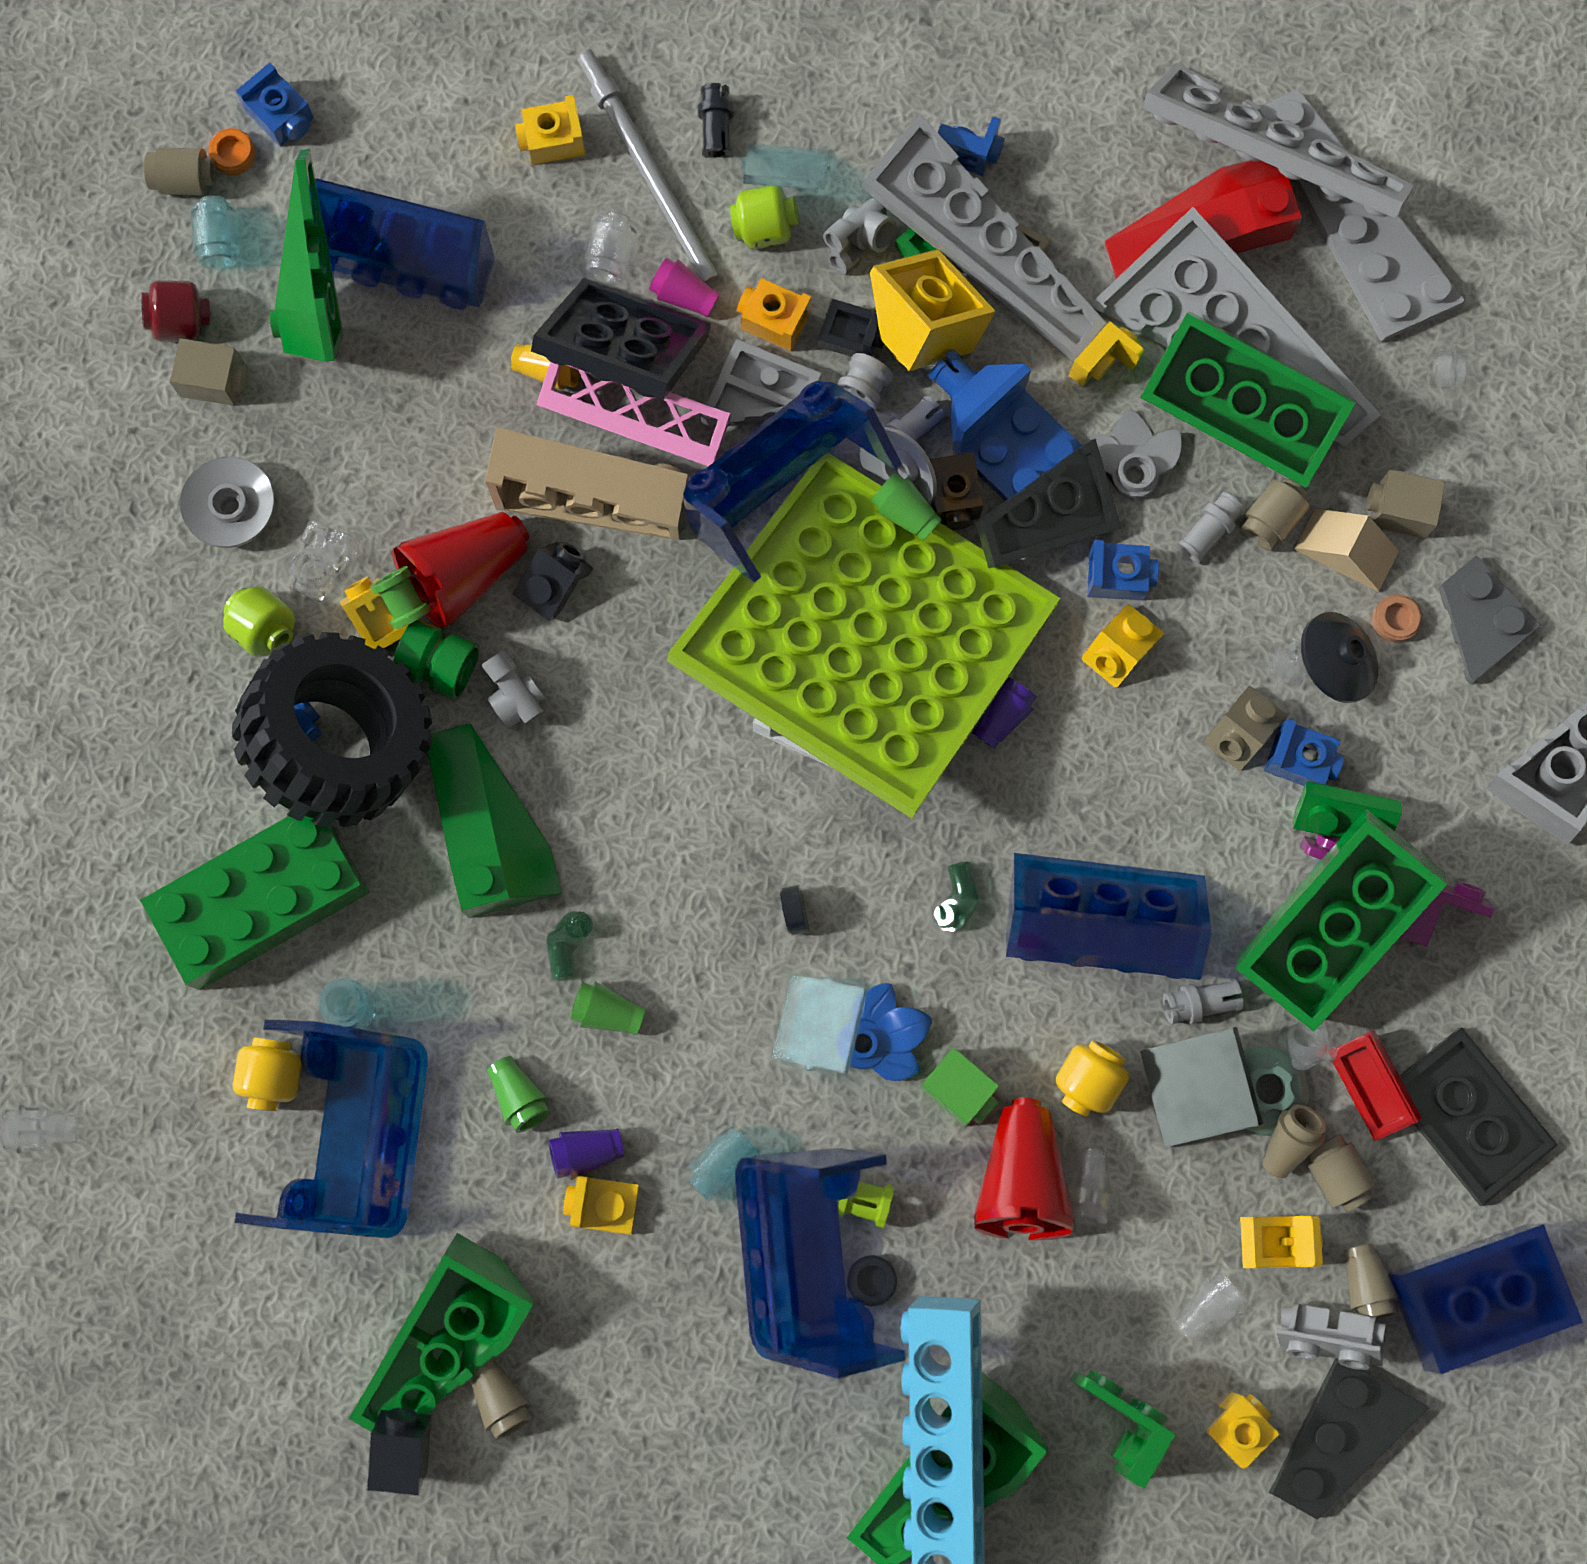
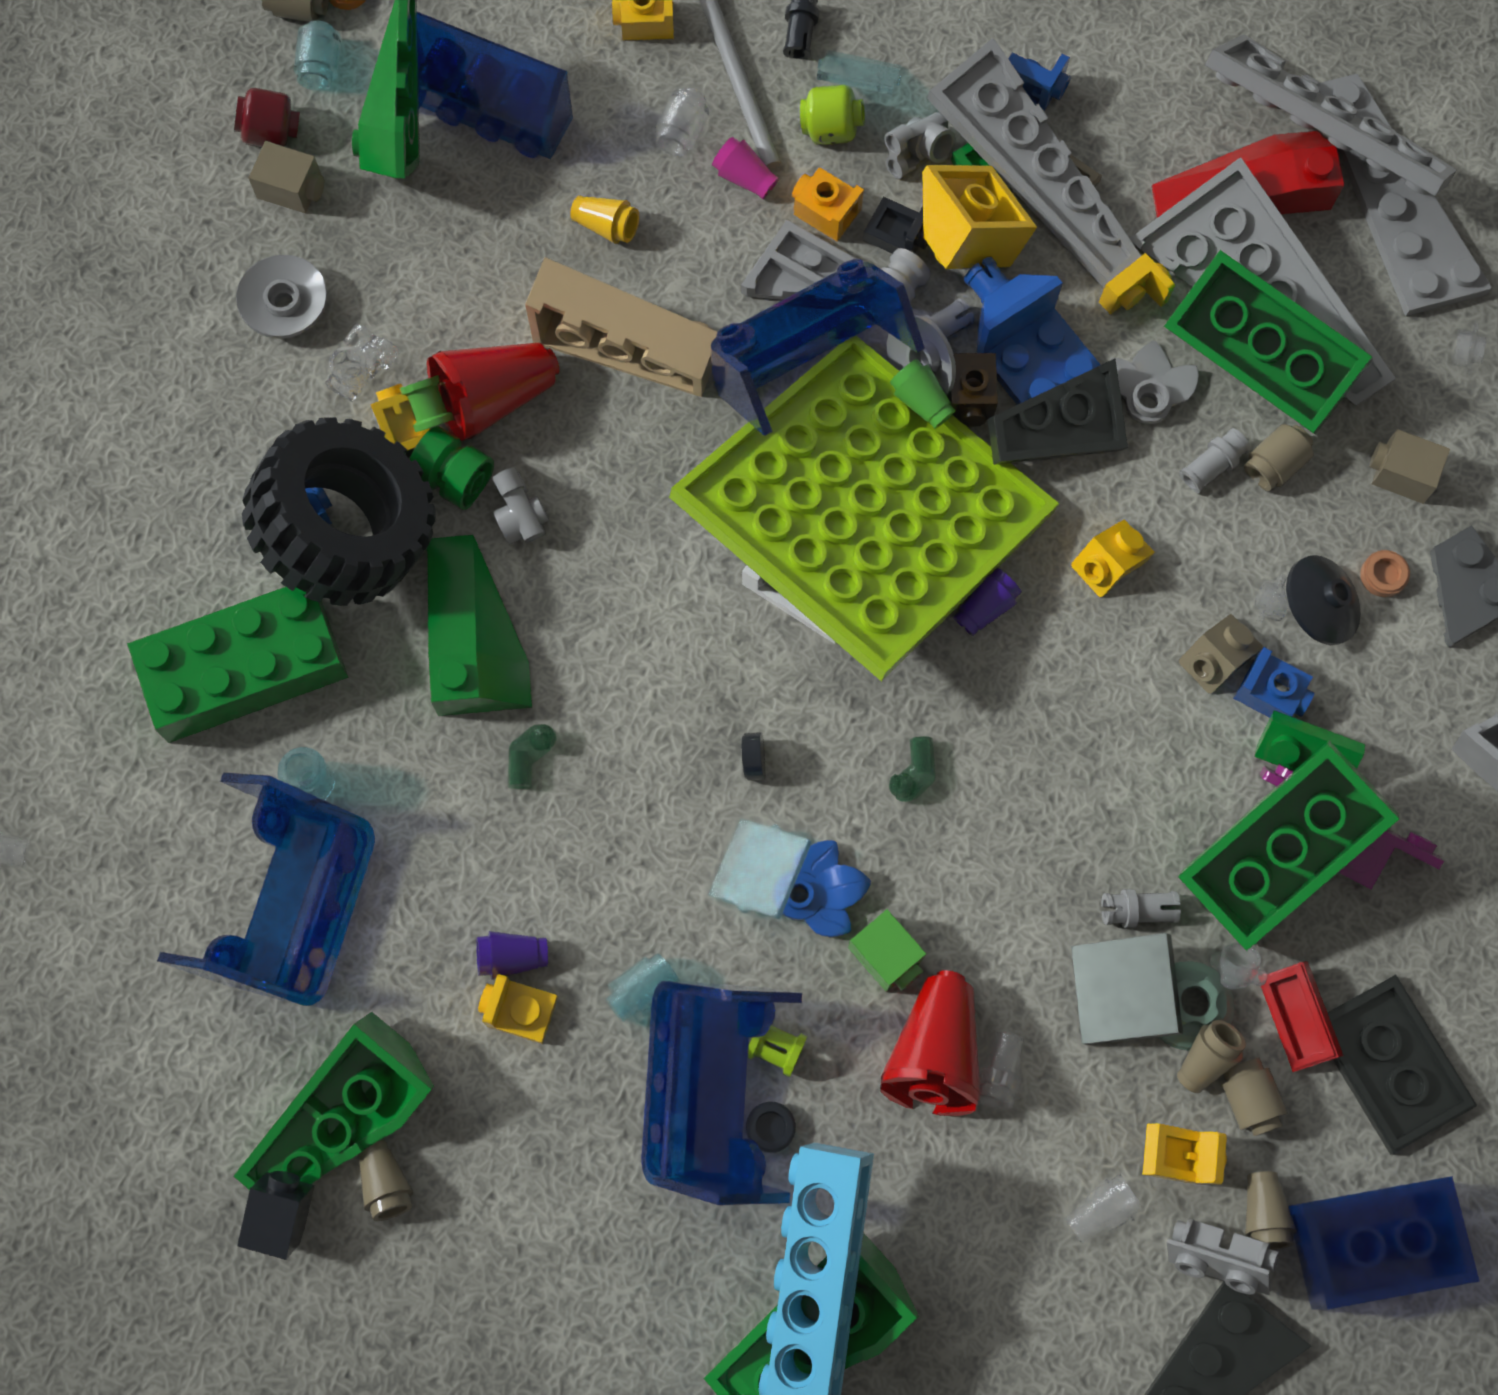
camera: 10 degrees right, 5 degrees down
lime head [223,586,295,657] -> none
yellow head [232,1038,303,1112] -> none
bright green cone [486,1056,550,1133] -> none
black bracket [512,542,593,621] -> none
black plate [531,277,711,400] -> none
bright pink fence [536,362,732,468] -> none
bright green cone [570,981,646,1035] -> none
clear blue slope [1006,853,1212,980] -> none
yellow head [1055,1040,1129,1117] -> none
green bracket [1070,1369,1176,1489] -> none
blue brick [1087,540,1159,601] -> none
yellow bracket [1207,1392,1279,1469] -> none
tan slope [1294,509,1399,592] -> none

